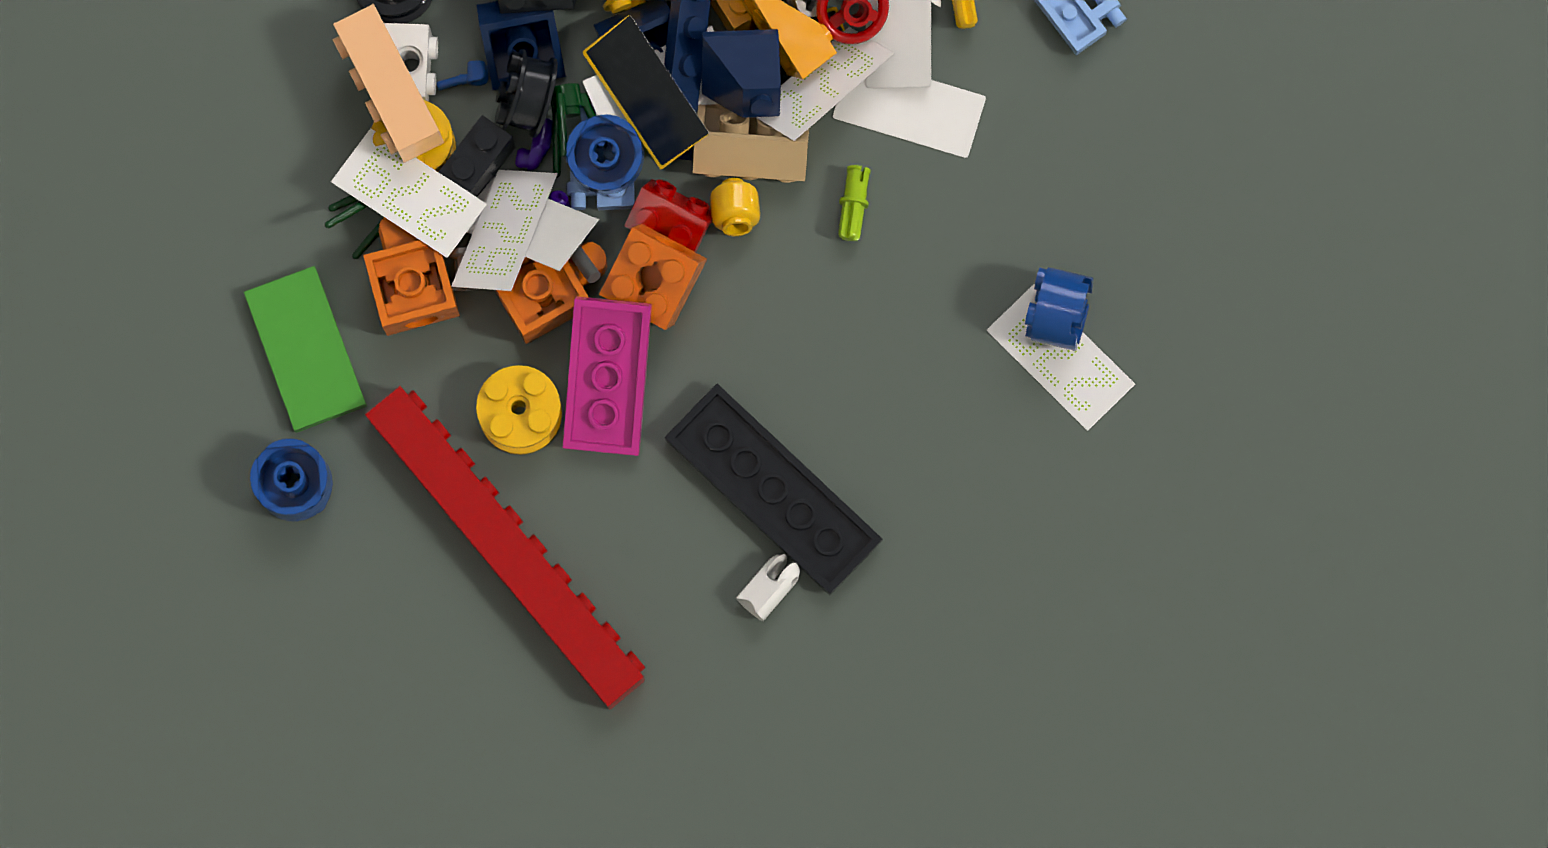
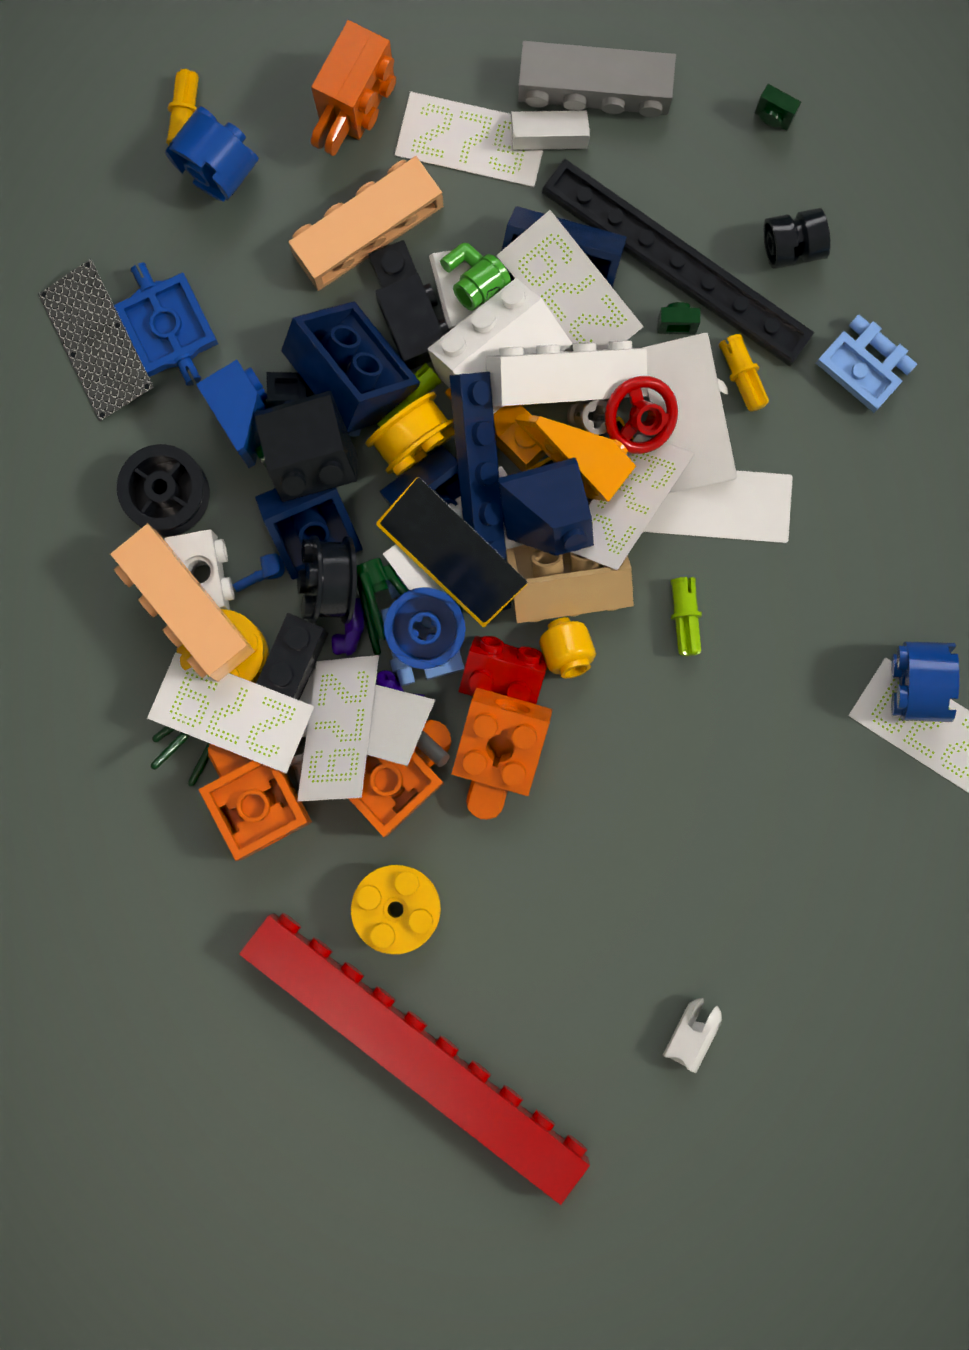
camera: 10 degrees left, 5 degrees up
bright green tile [244,266,367,433] -> none
blue brick [250,439,333,521] -> none
dark pink plate [563,296,652,456] -> none
black plate [665,383,883,595] -> none

